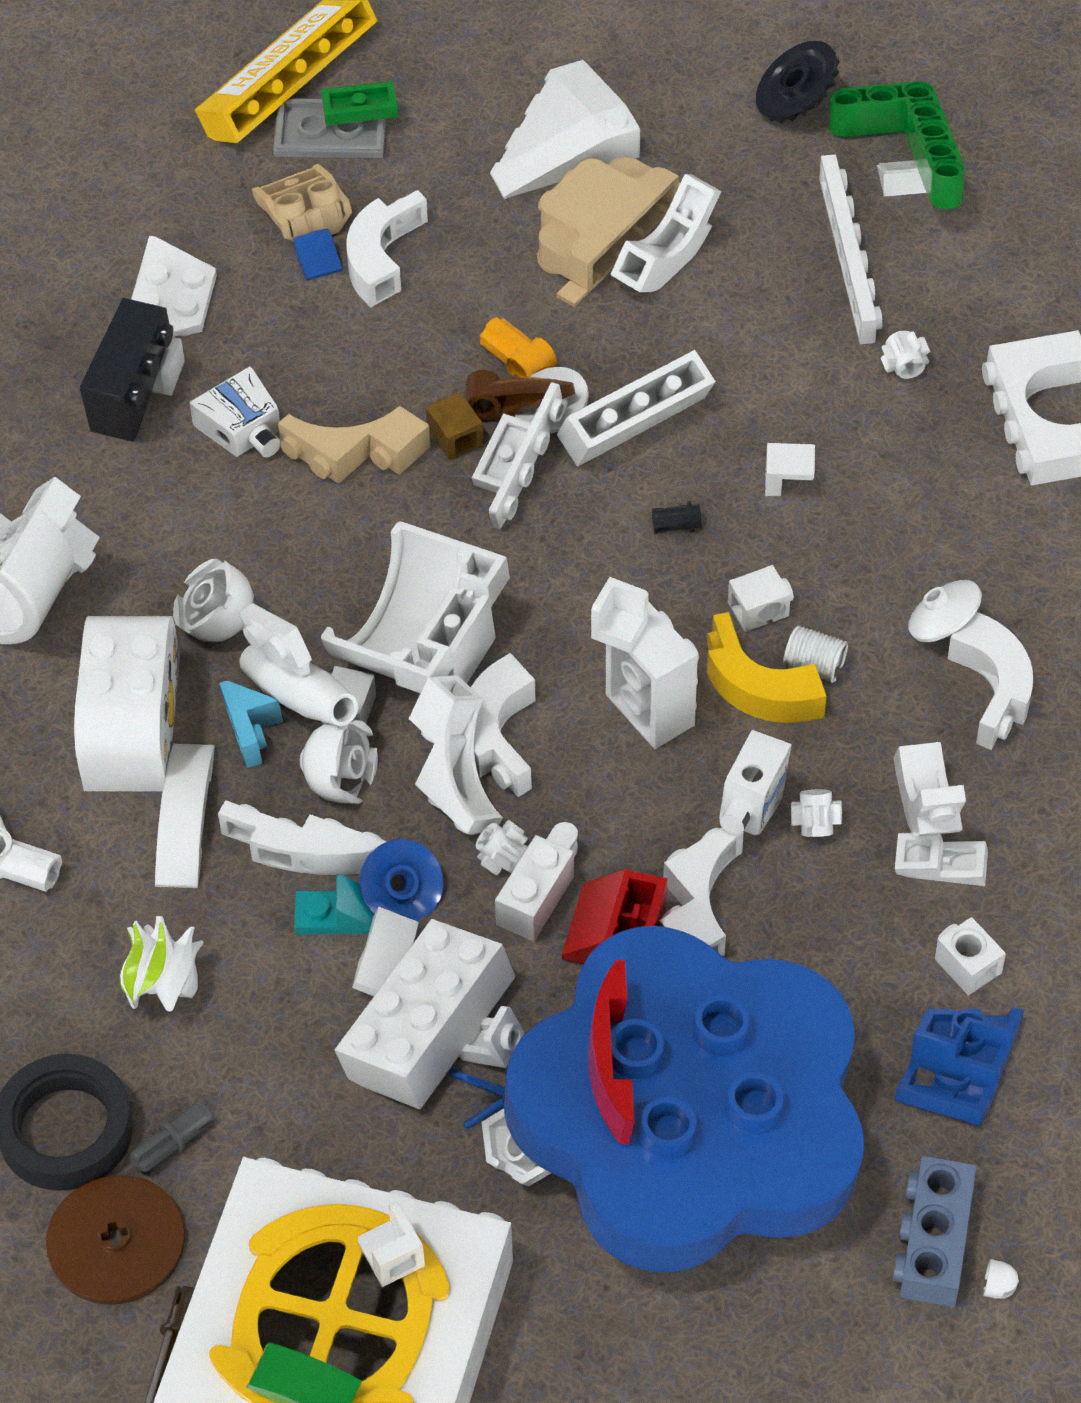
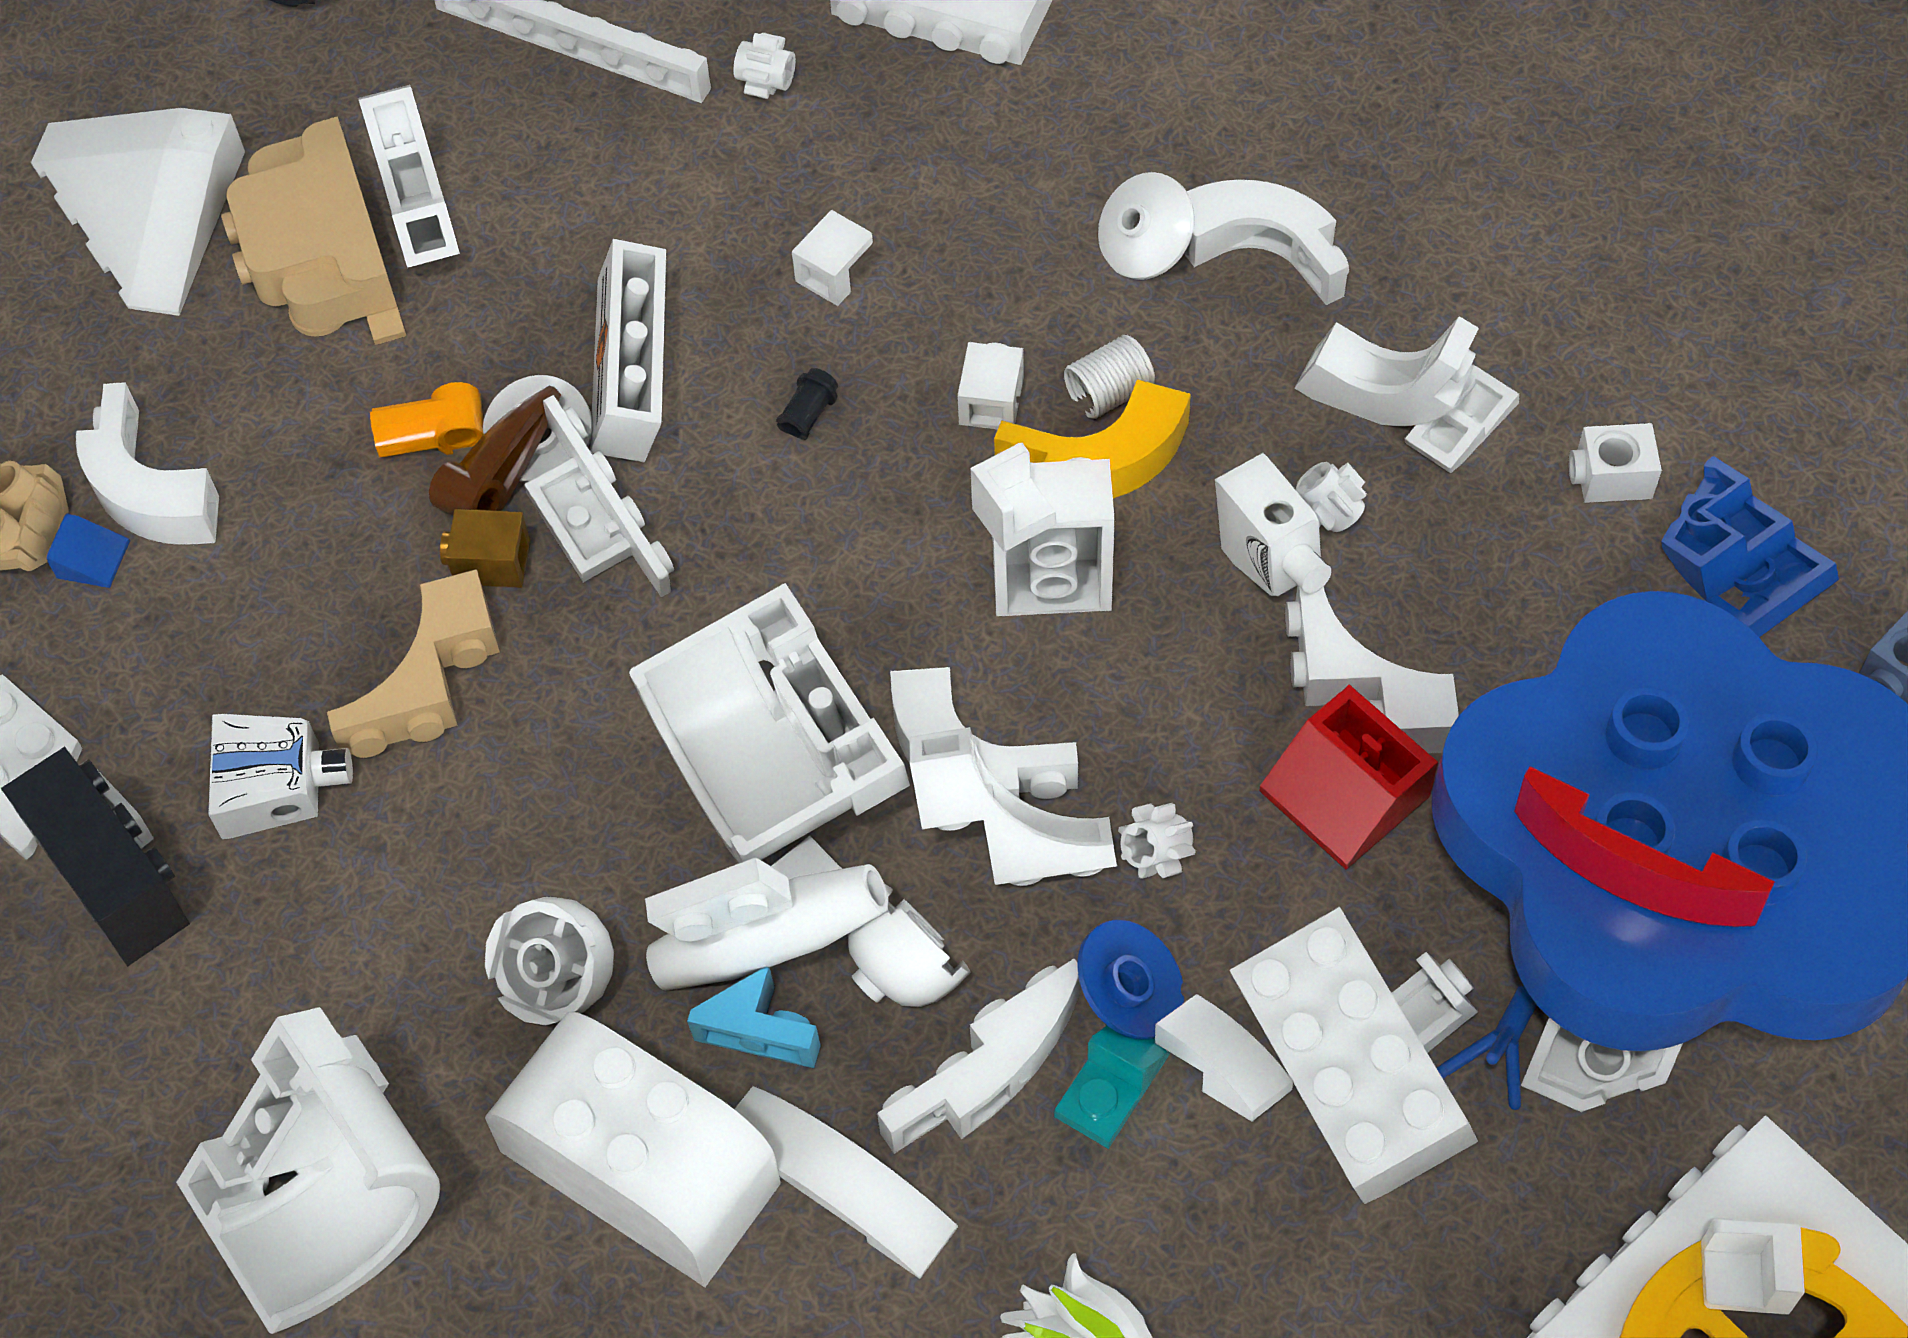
camera: 55 degrees left, 5 degrees up
white brick [495,822,578,942] -> none

